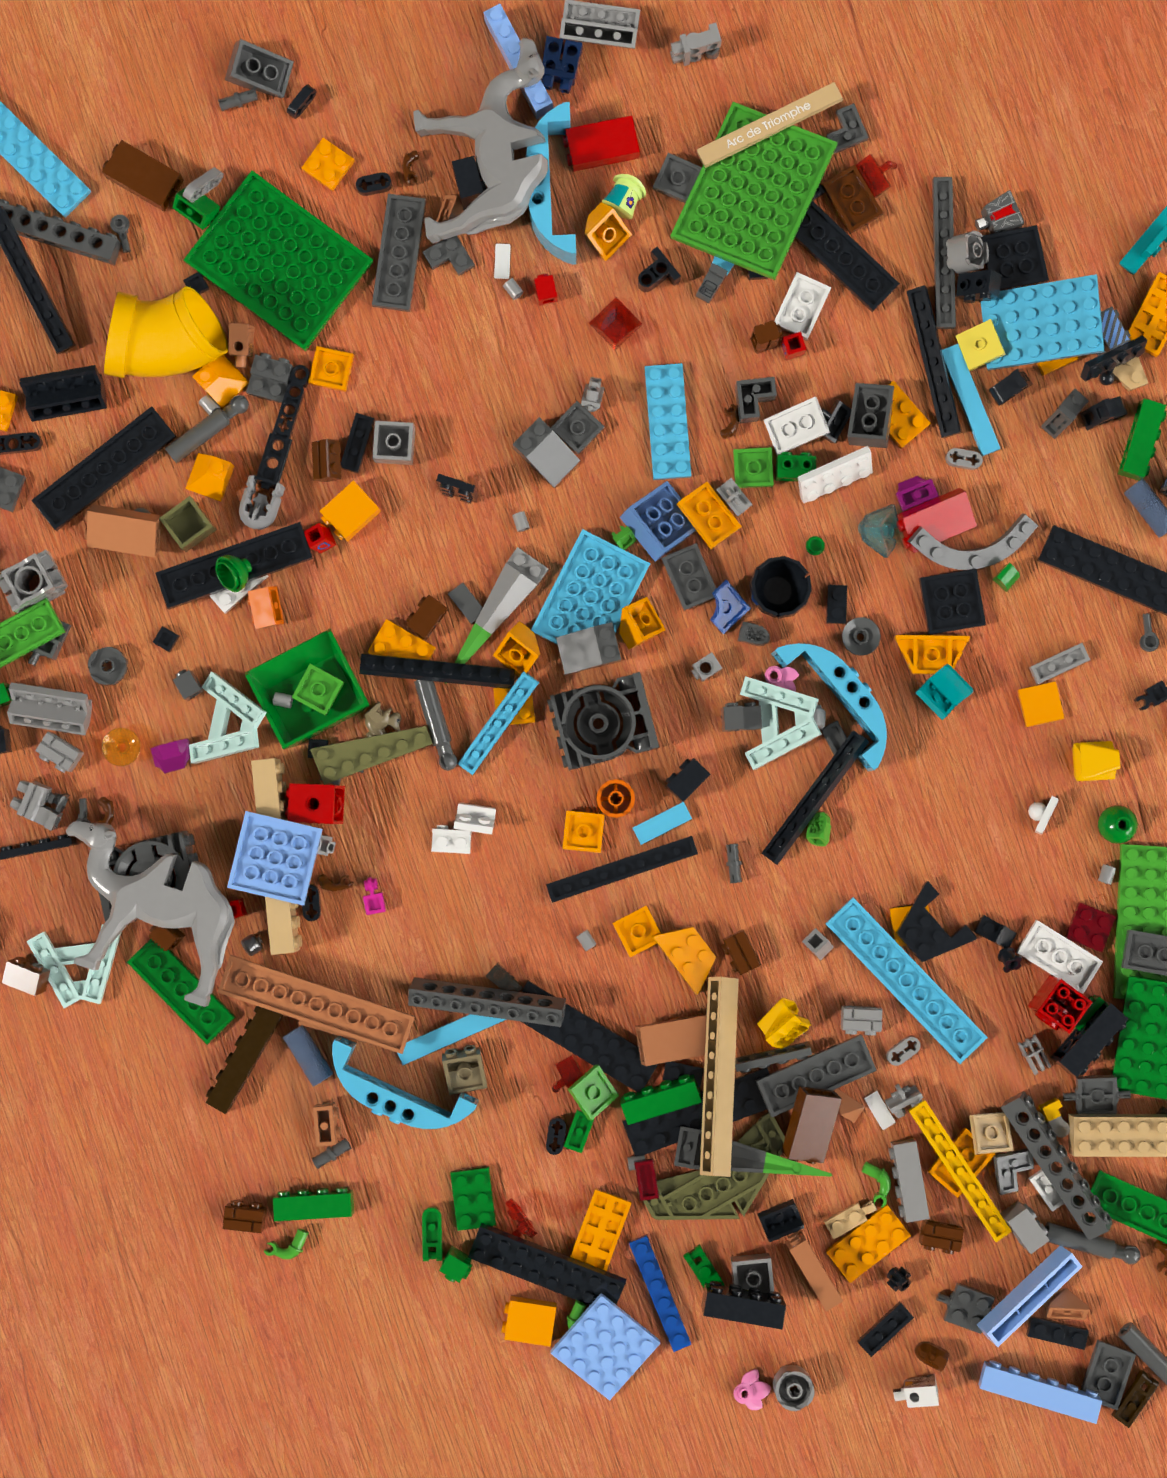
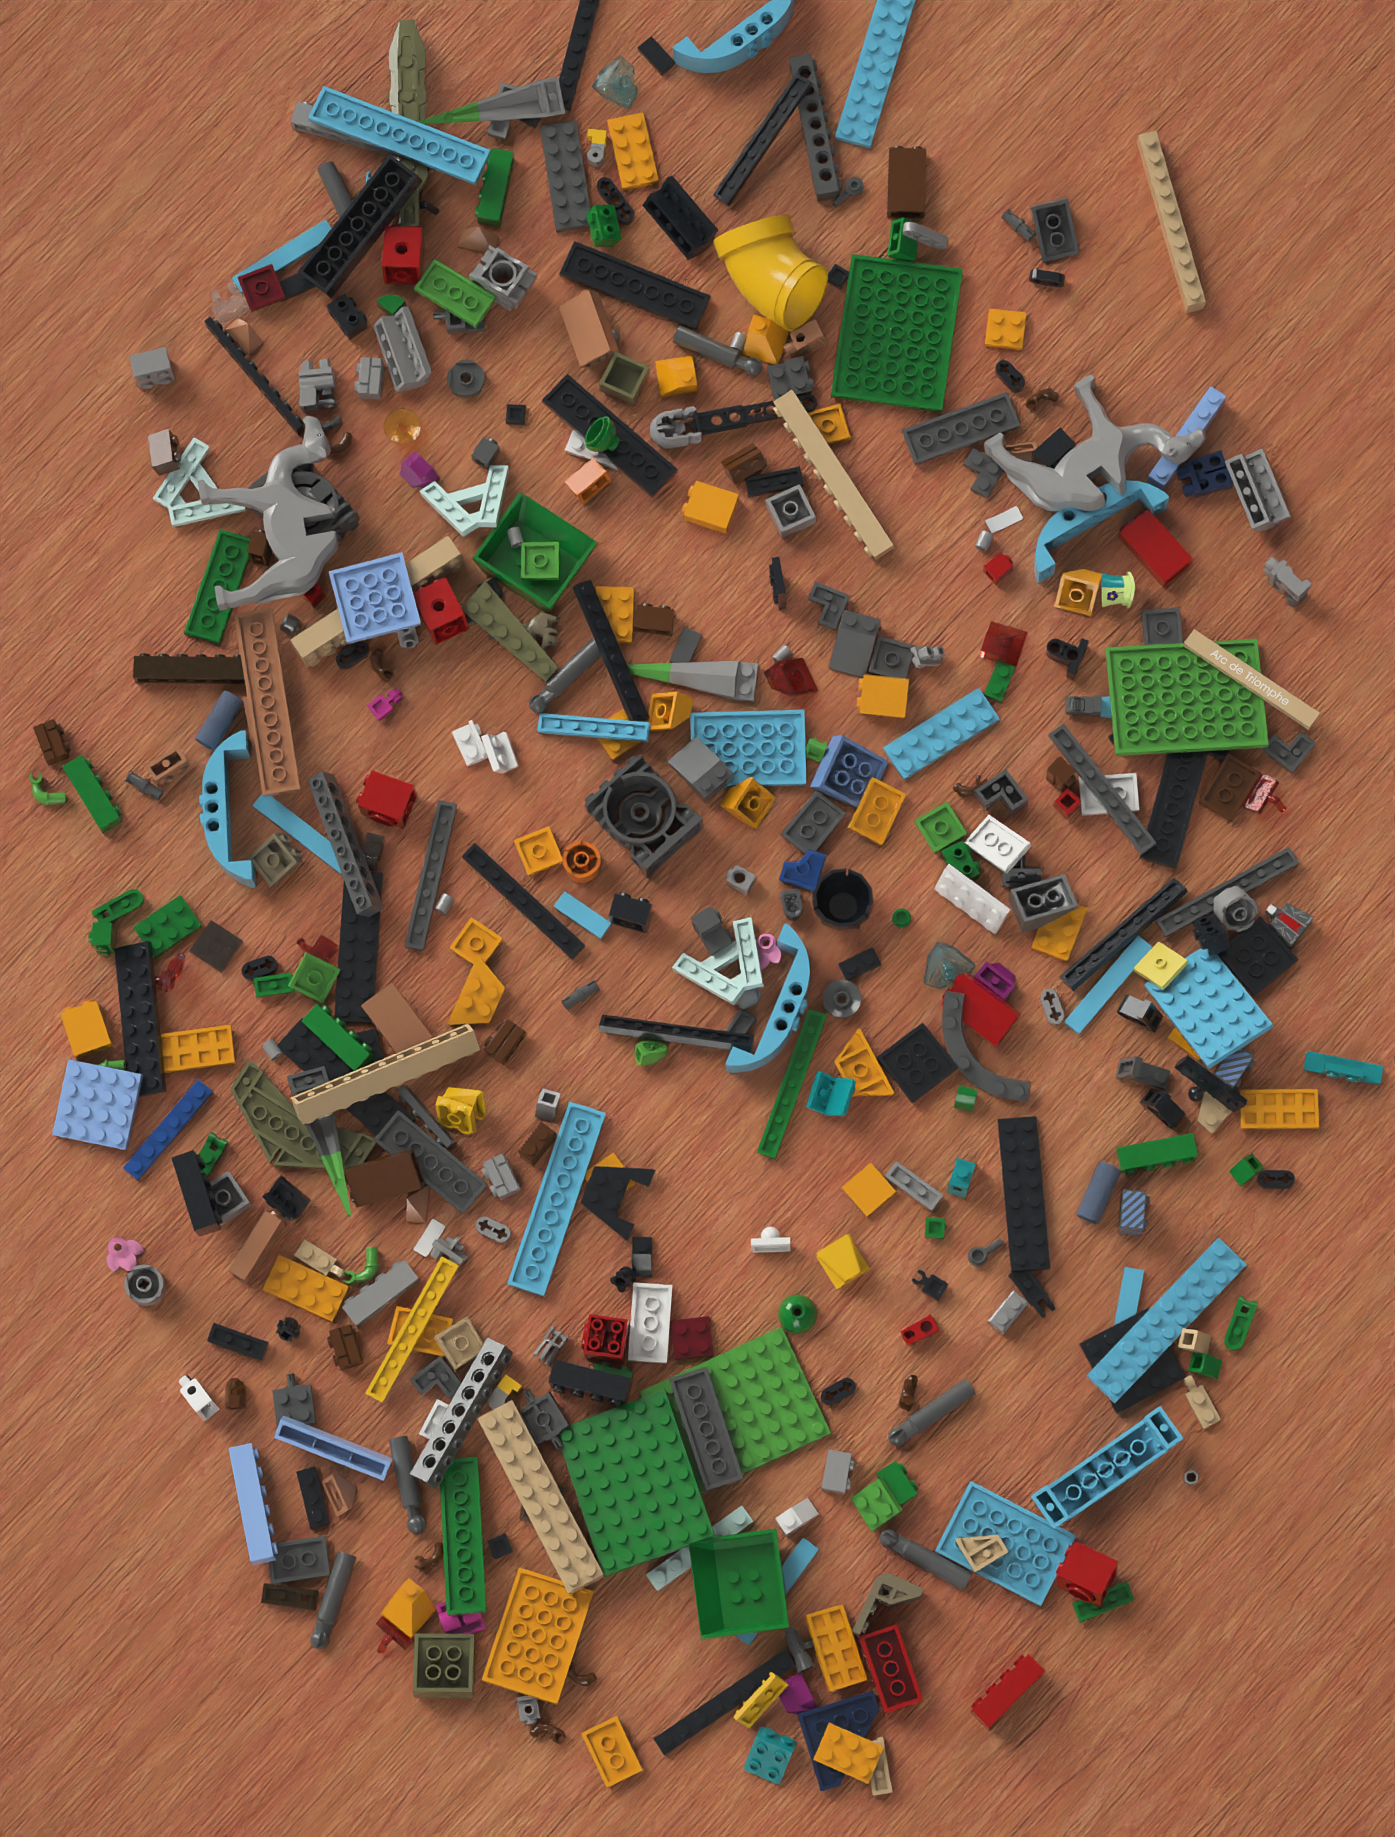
camera: 70 degrees right, 10 degrees down
red brick [304,523,336,554] -> none
dark red tile [634,1158,659,1201] -> none
light grey hips [716,478,753,517] -> none
light grey brick [1000,1201,1050,1254] -> none
light grey hinge [1098,864,1116,885] -> none
none -> clear smoke plate [189,920,243,973]
none -> red brick [356,770,417,829]
none -> dark grey plate [405,800,457,951]
none -> reddish brown brick [518,1122,557,1167]
none -> green brick [586,205,622,247]
none -> green plate [757,1009,827,1160]
none -> clear red slope [764,658,818,697]
none -> tan brick [773,390,894,560]
none -> dark grey plate [808,581,850,631]
none -> light orange brick [856,674,909,718]
none -> green plate [924,1217,945,1239]
none -> teal torso [947,1158,976,1199]
none -> green plate [984,660,1015,703]
none -> dark grey plate [1048,723,1156,855]

